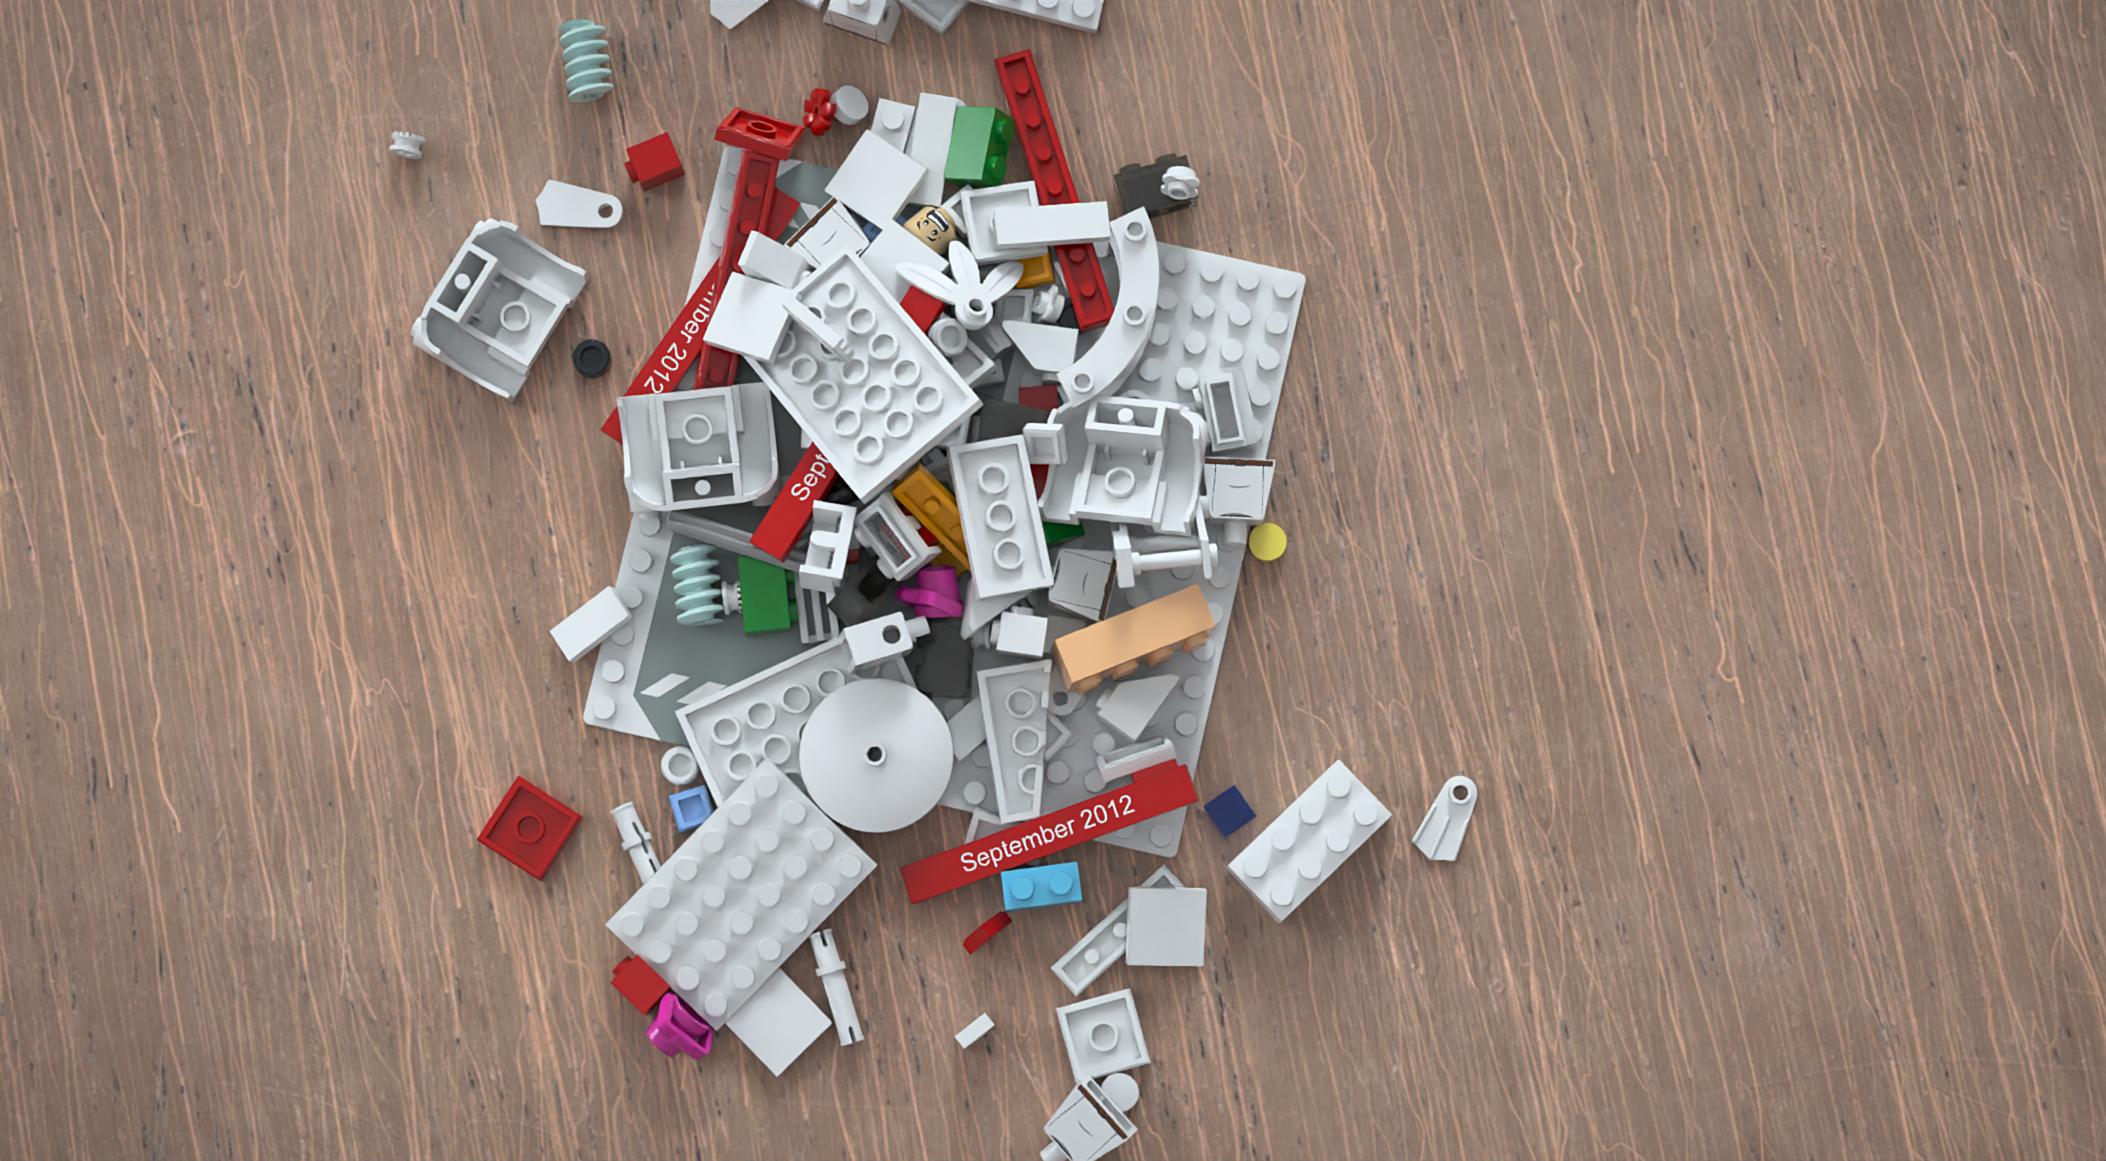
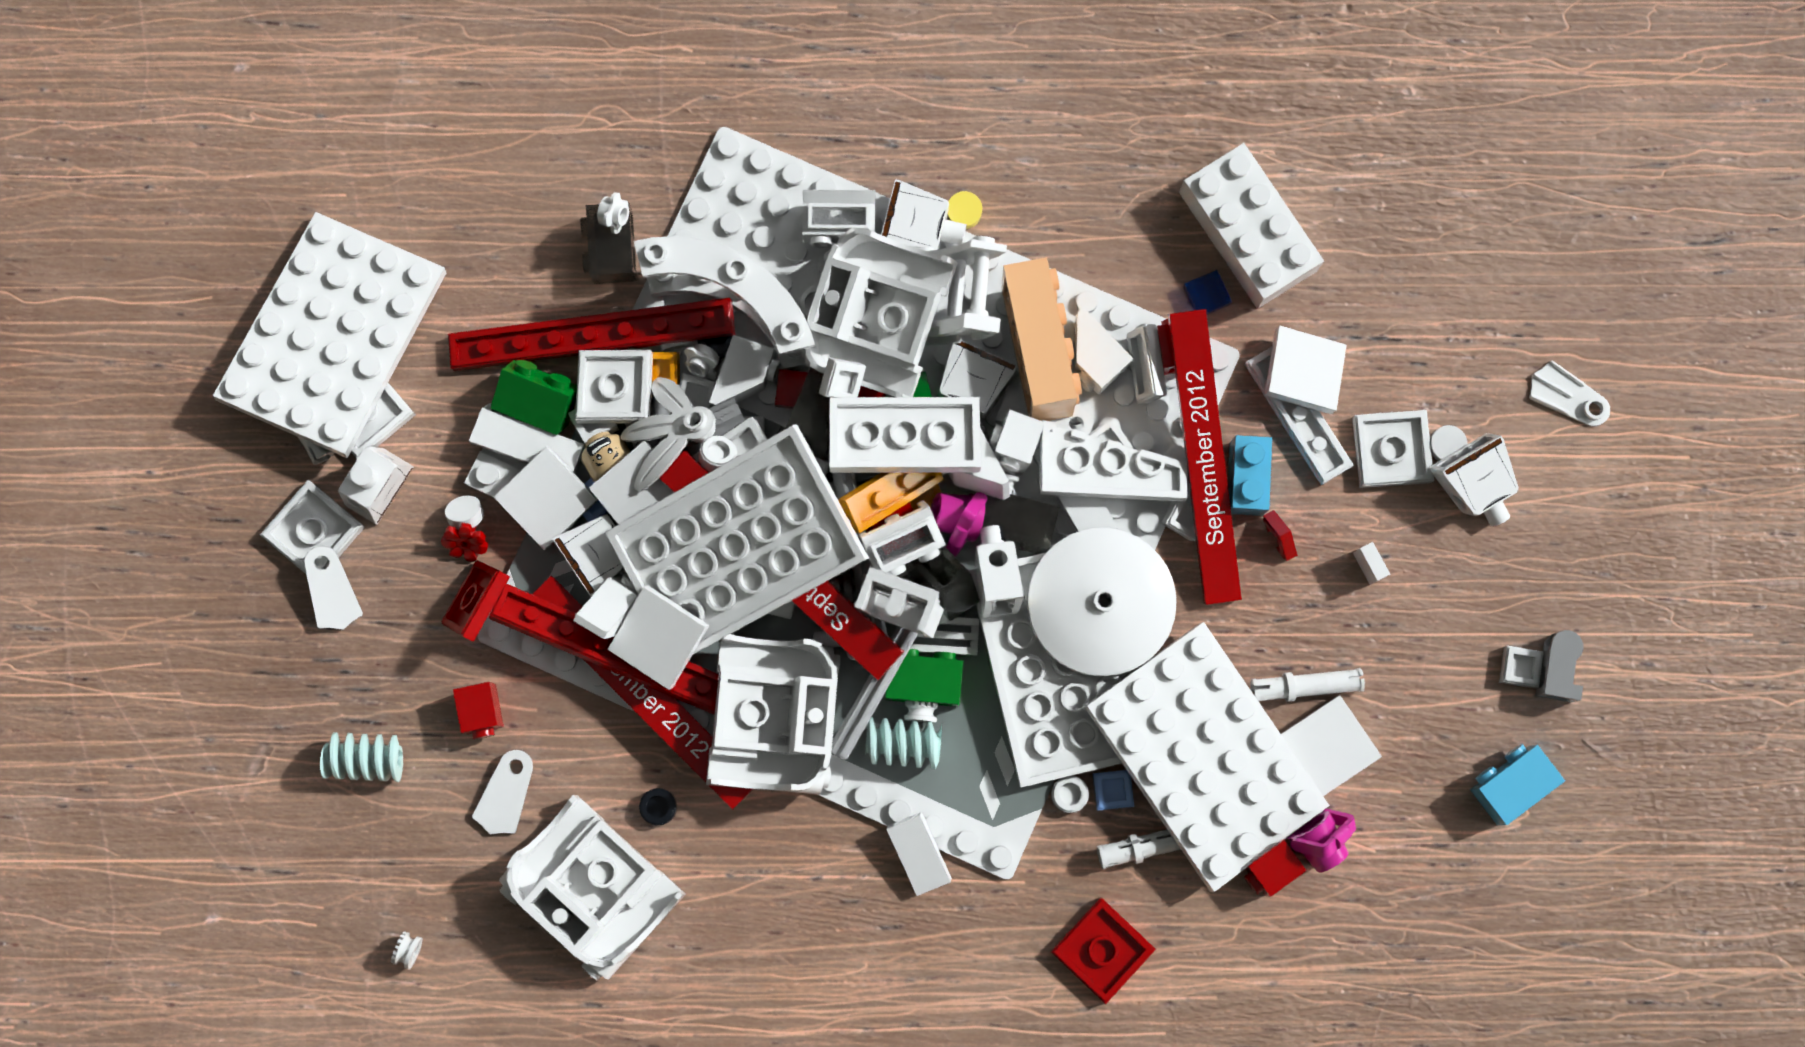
camera: 80 degrees left, 0 degrees up
white tile [782,294,854,362] -> none
white tile [993,201,1111,249] -> none
white piece [1412,776,1477,862] -> none

